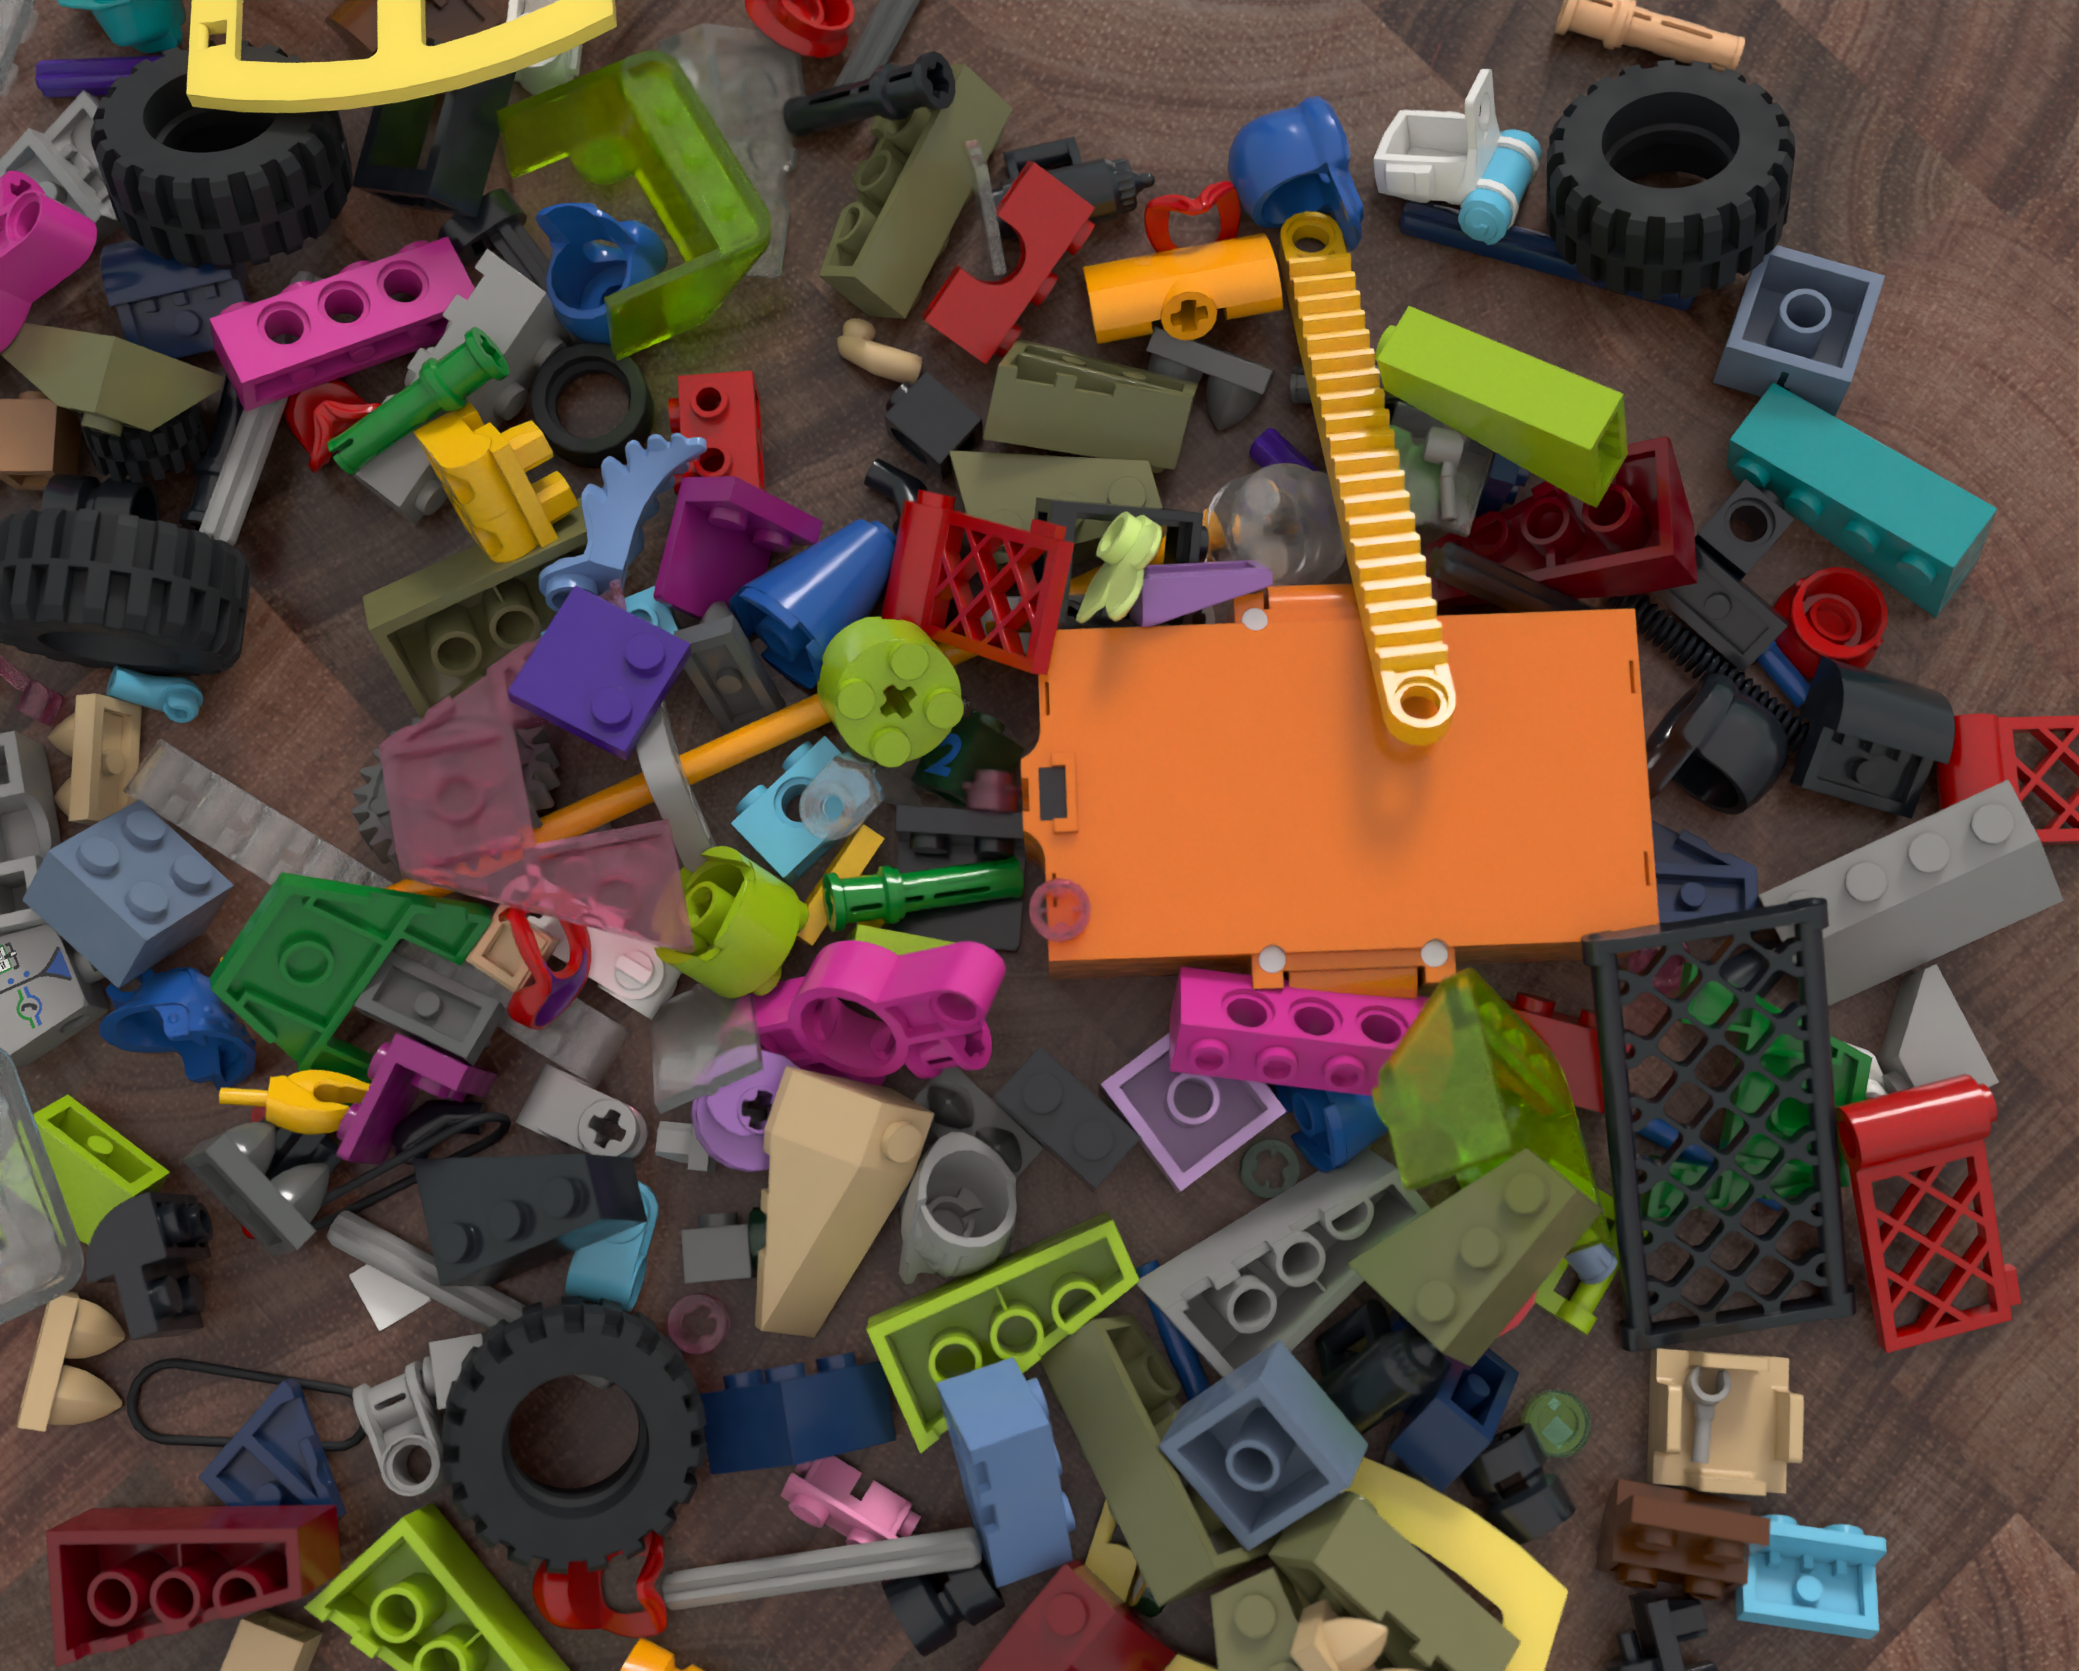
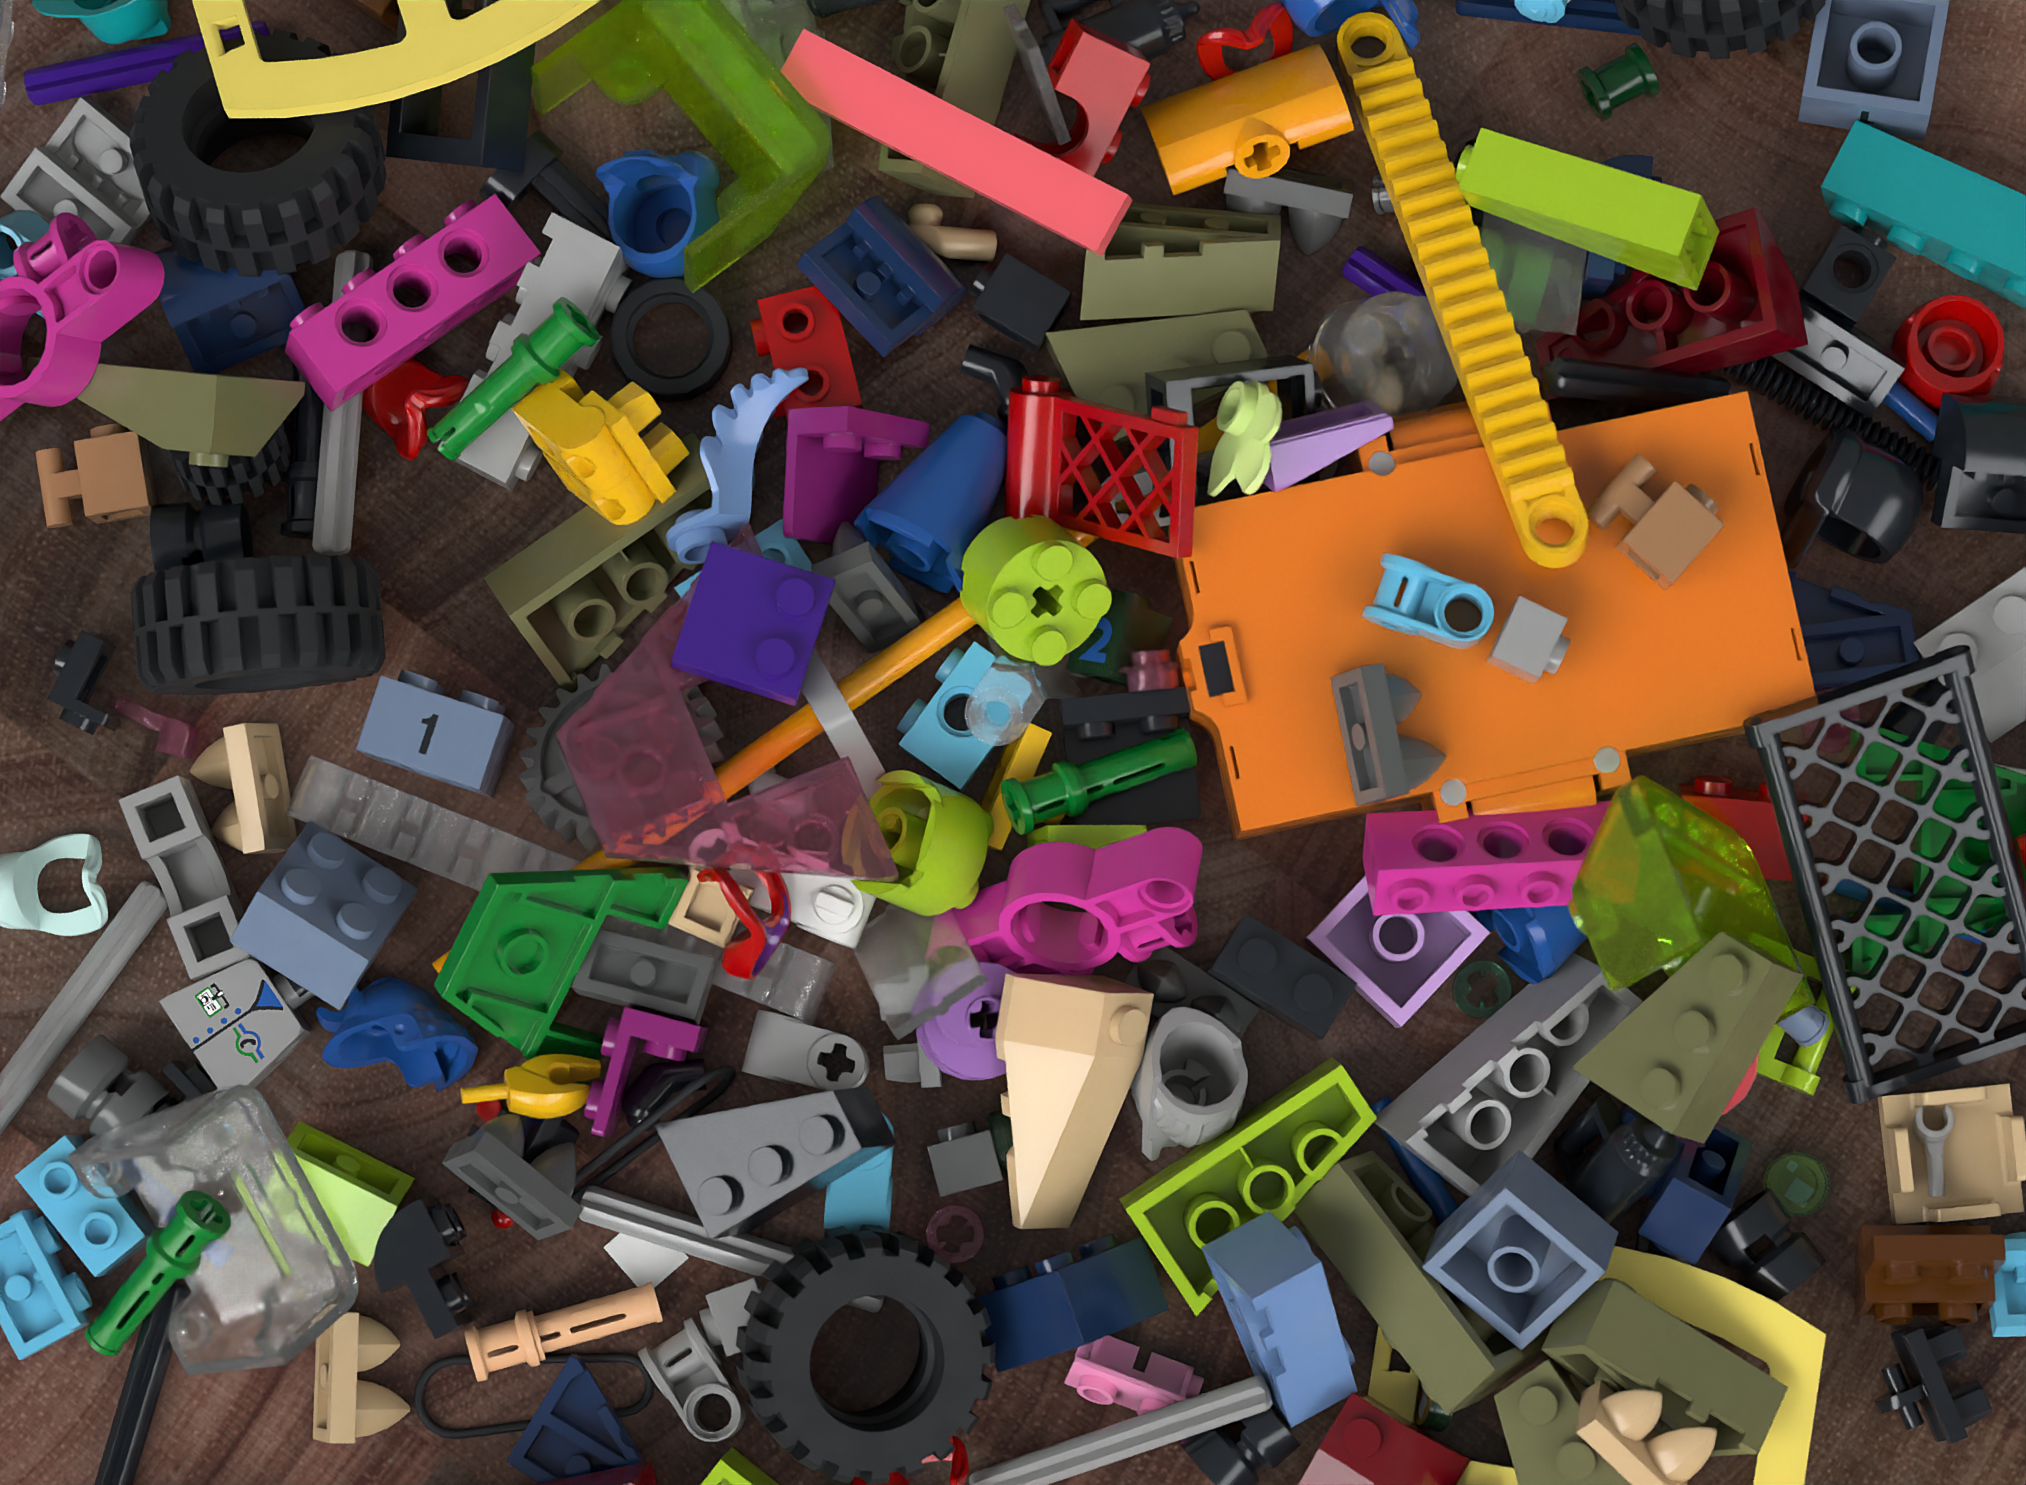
camera: 10 degrees left, 5 degrees up
medium azure arm [106,666,203,723] -> none
clear pink bush [1029,879,1091,943] -> none
light grey hand [1422,426,1464,520] -> none
none -> sand blue brick [356,670,517,798]
none -> light nougat pin [463,1281,663,1382]
none -> coral tile [773,29,1133,257]
none -> dark blue brick [796,195,968,358]
none -> dark grey tile [1330,663,1446,806]
none -> medium azure piece [1362,553,1494,649]
none -> light grey plate [1486,596,1571,684]
none -> dark green bush [1577,42,1660,122]
none -> medium nougat brick [1586,454,1725,590]

